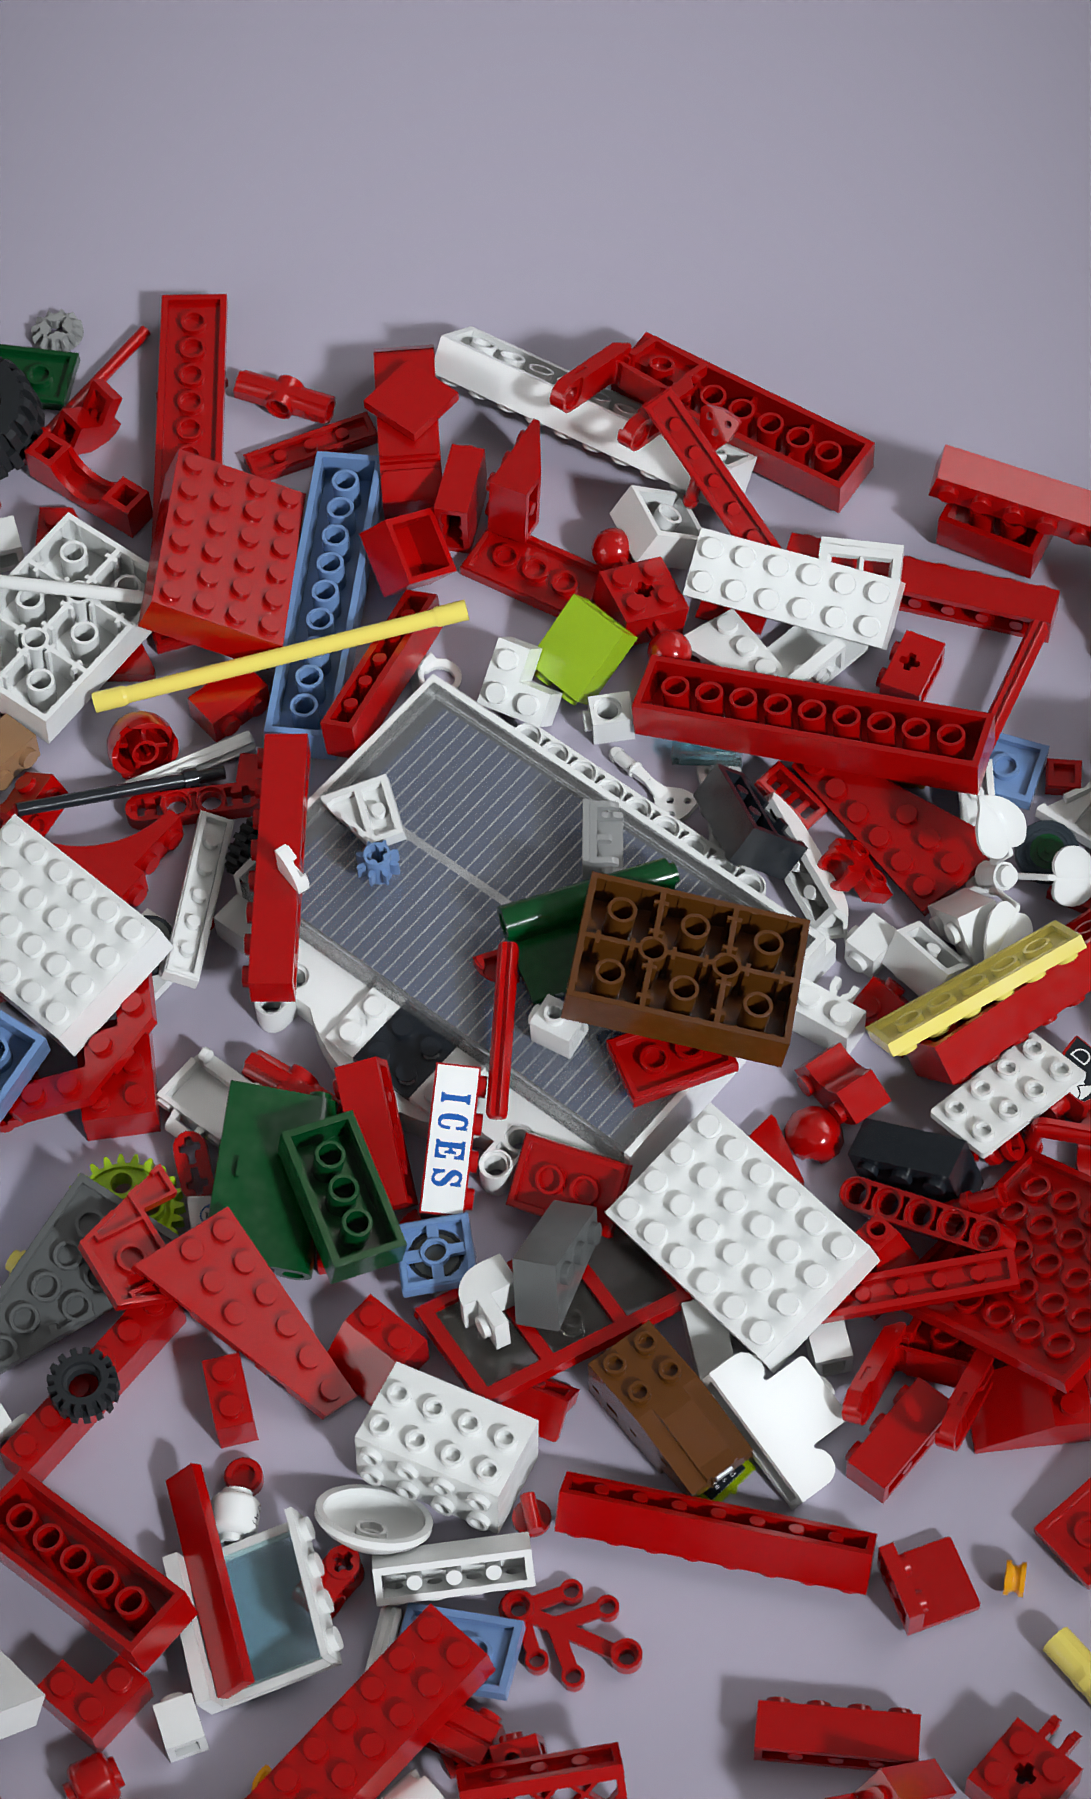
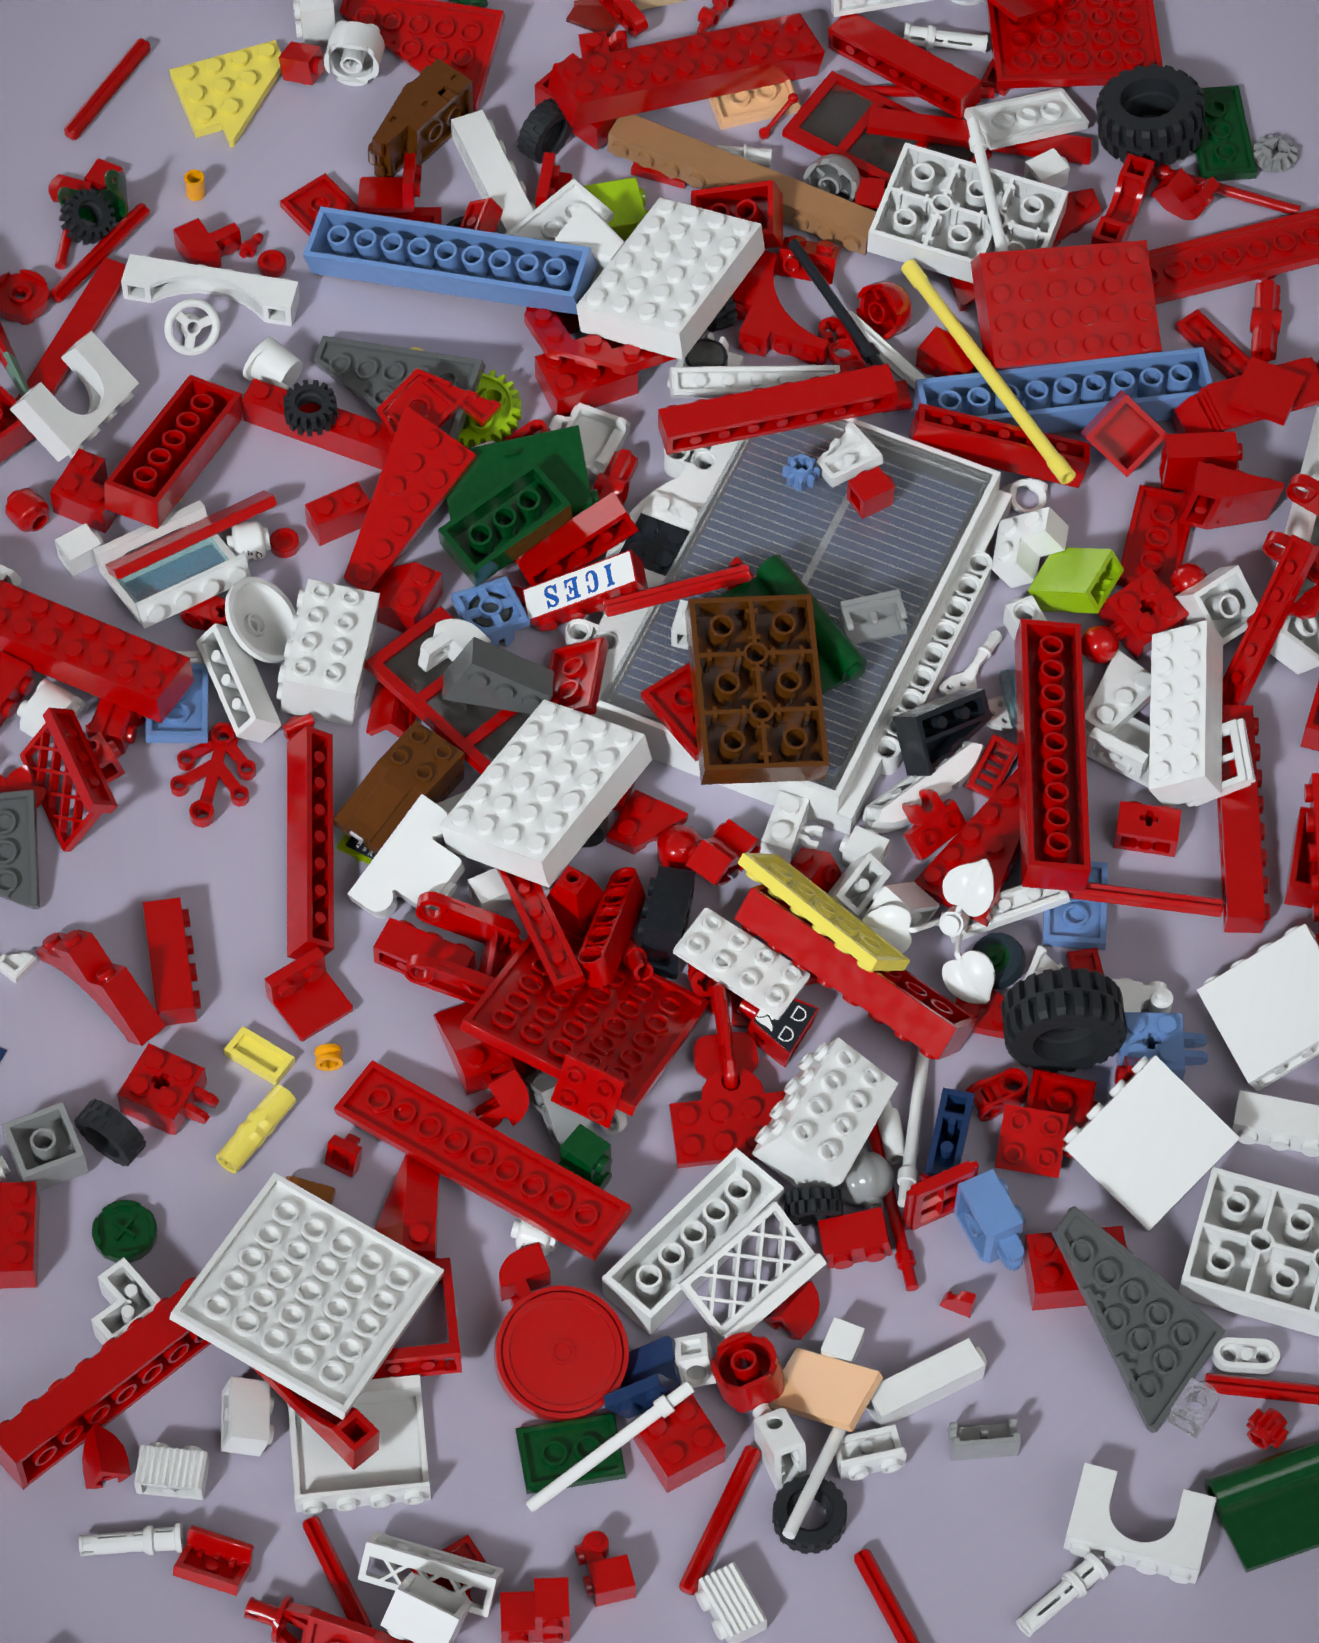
camera: 70 degrees right, 0 degrees up
white tile [275,844,310,894] -> none
none -> light yellow tile [224,1026,295,1085]
none -> red brick [846,466,896,519]

